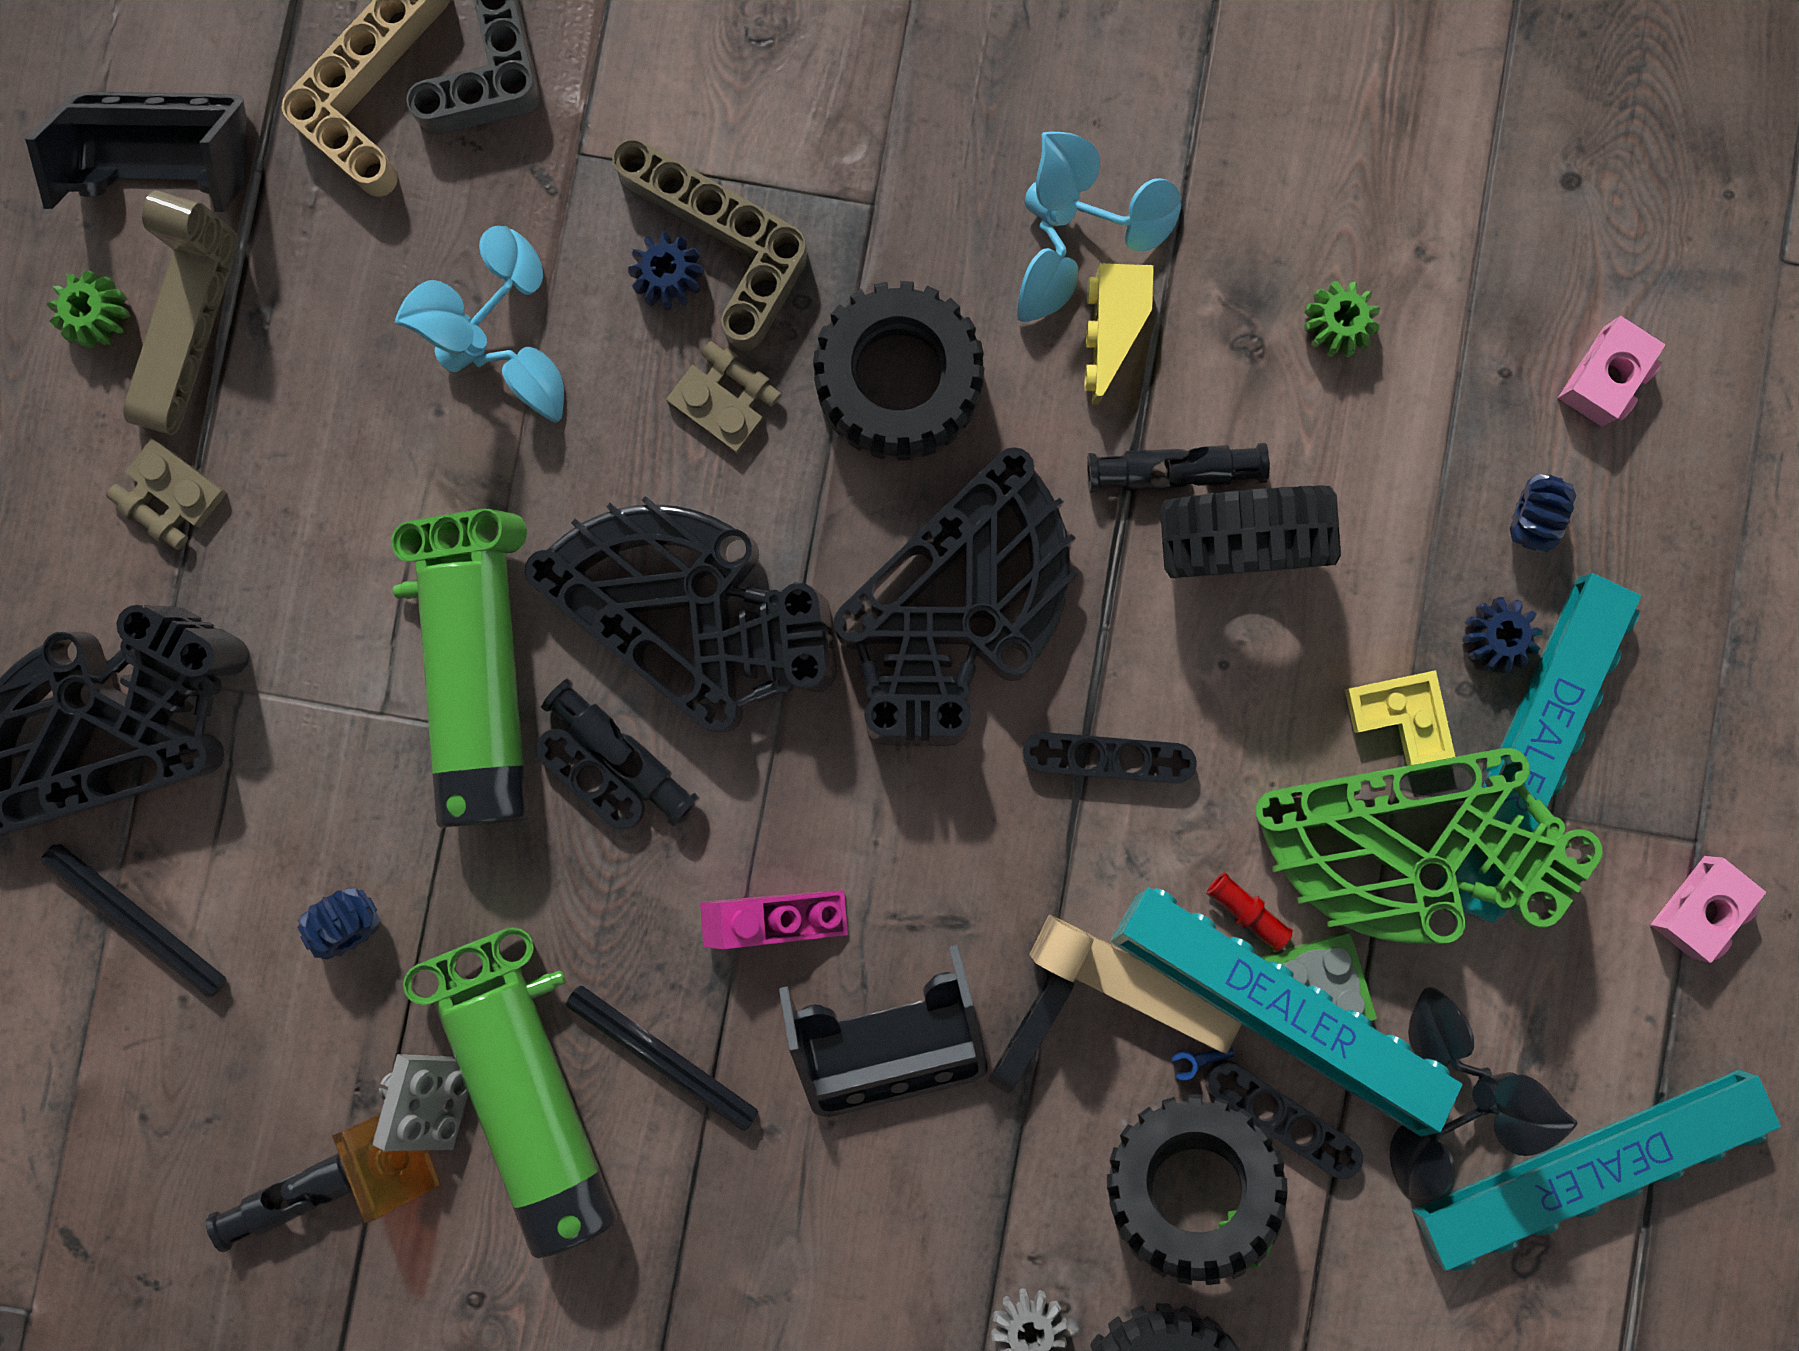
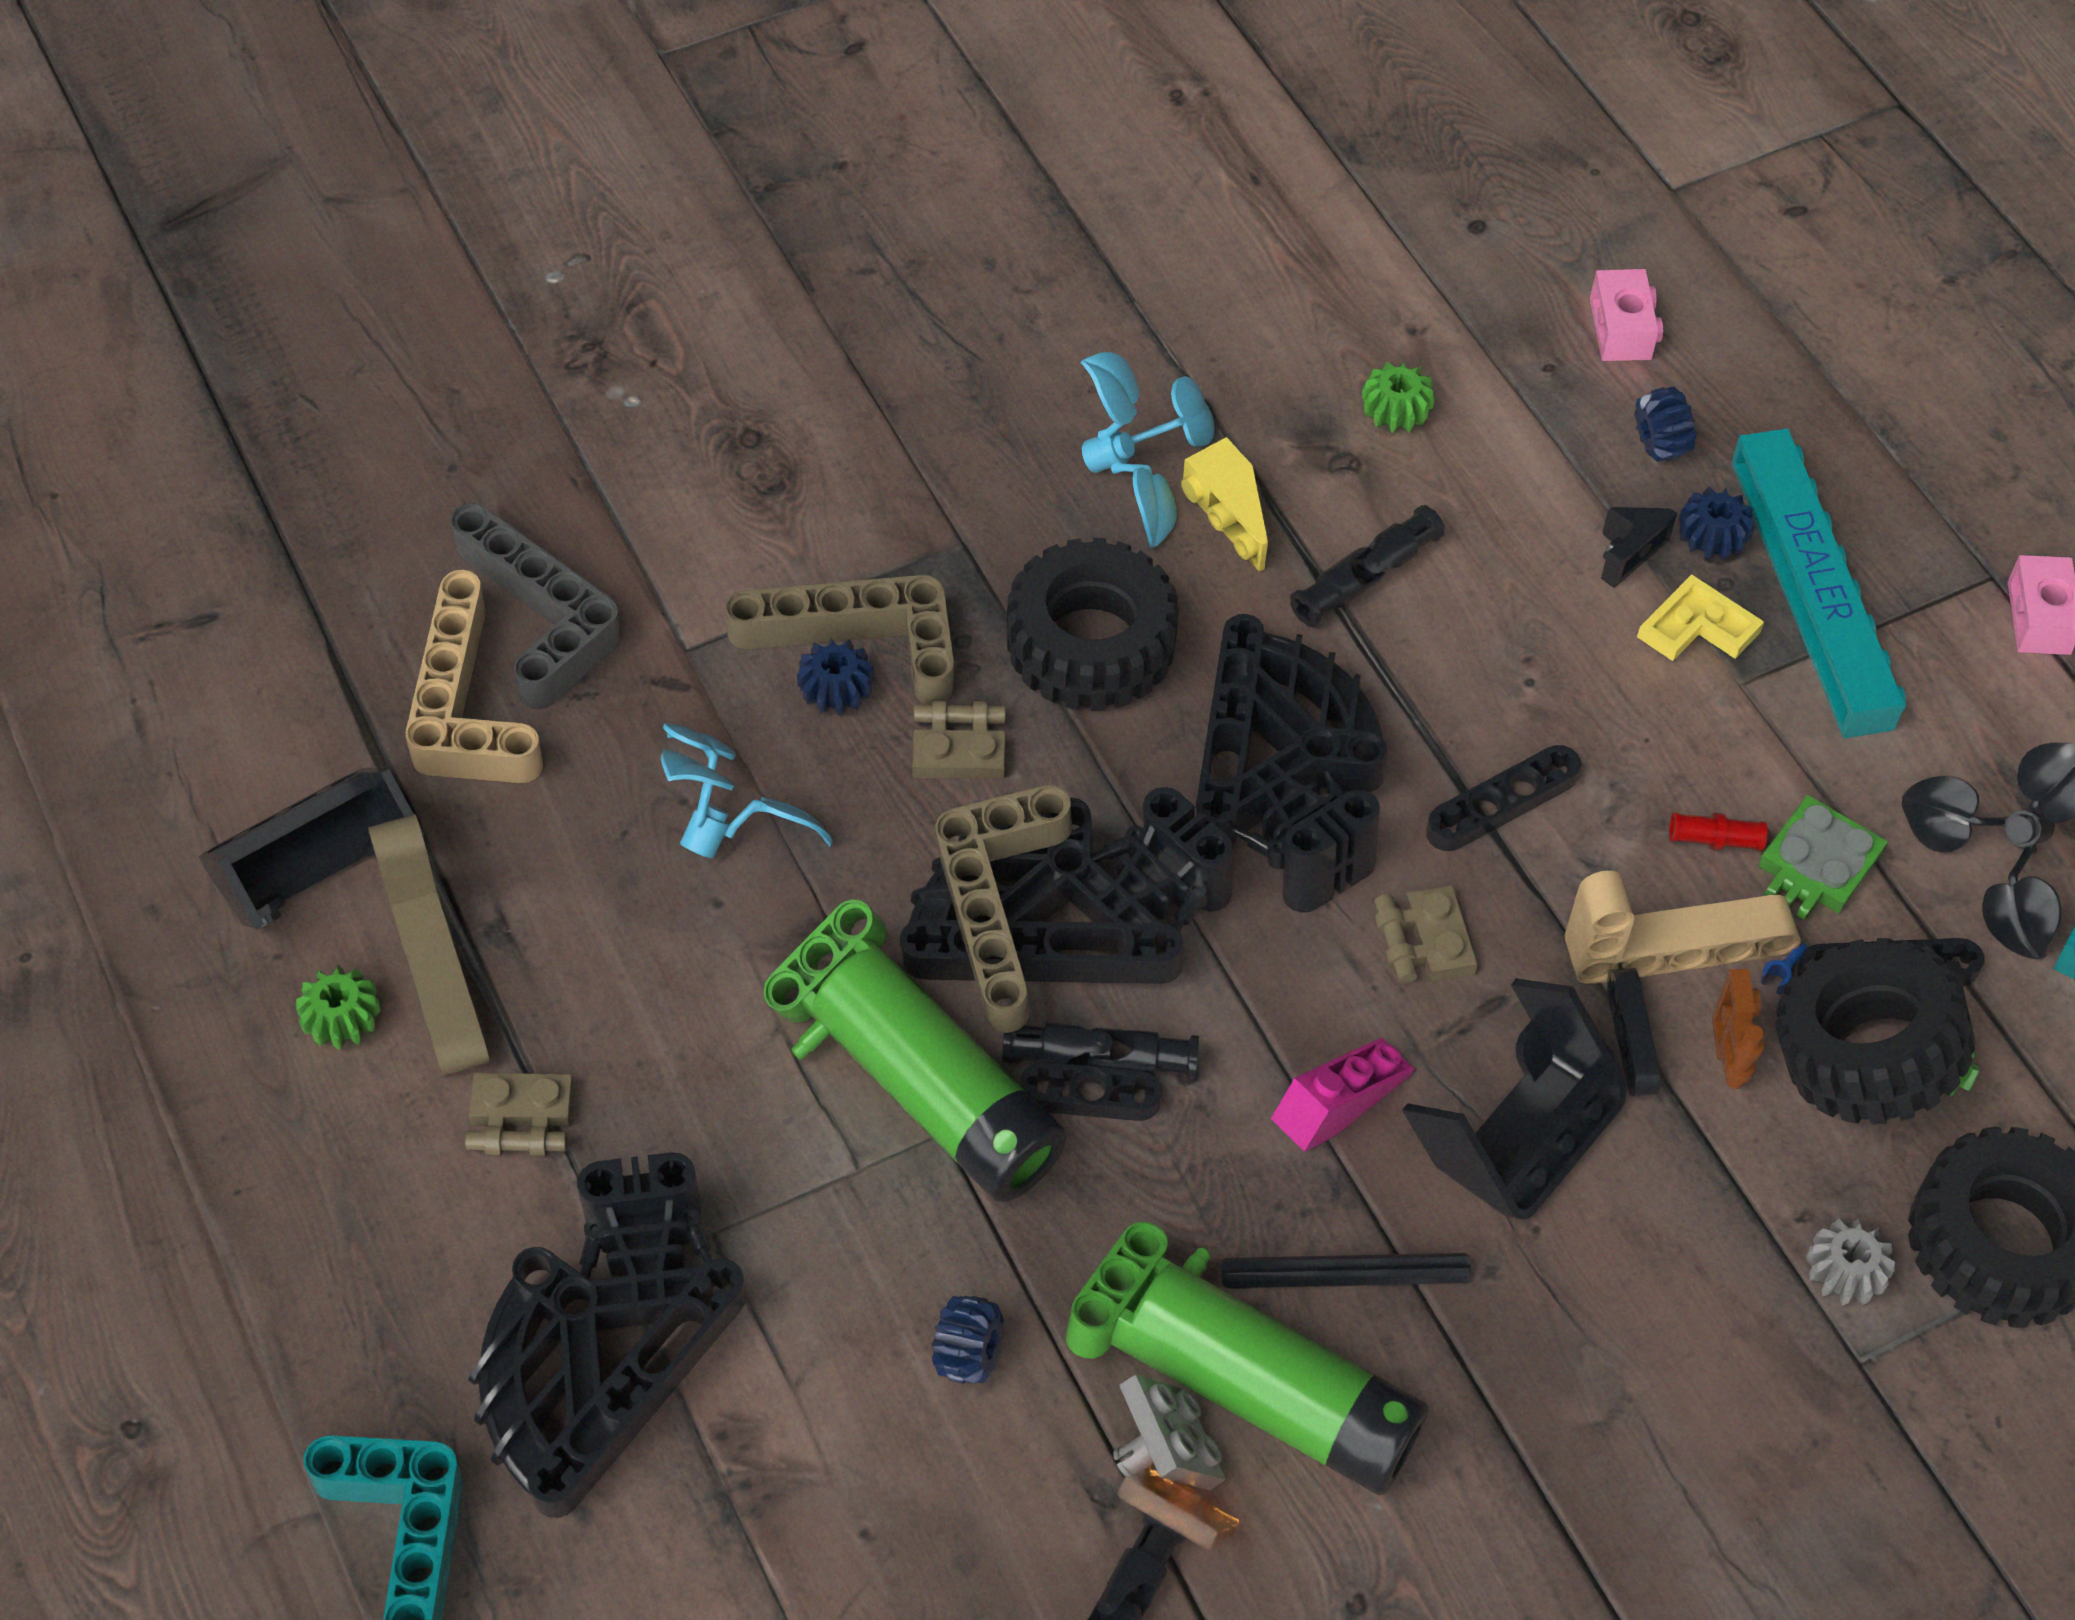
camera: 40 degrees left, 30 degrees down
black axle [41,844,226,997] -> none
teal brick [1110,887,1463,1136] -> none
black tyre [1160,485,1341,578] -> none
bright green beam [1256,748,1602,944] -> none
none -> dark tan beam [935,785,1072,1033]
none -> dark tan plate [1375,885,1477,984]
none -> black slope [1601,507,1677,588]
none -> dark orange plate [1712,969,1765,1089]

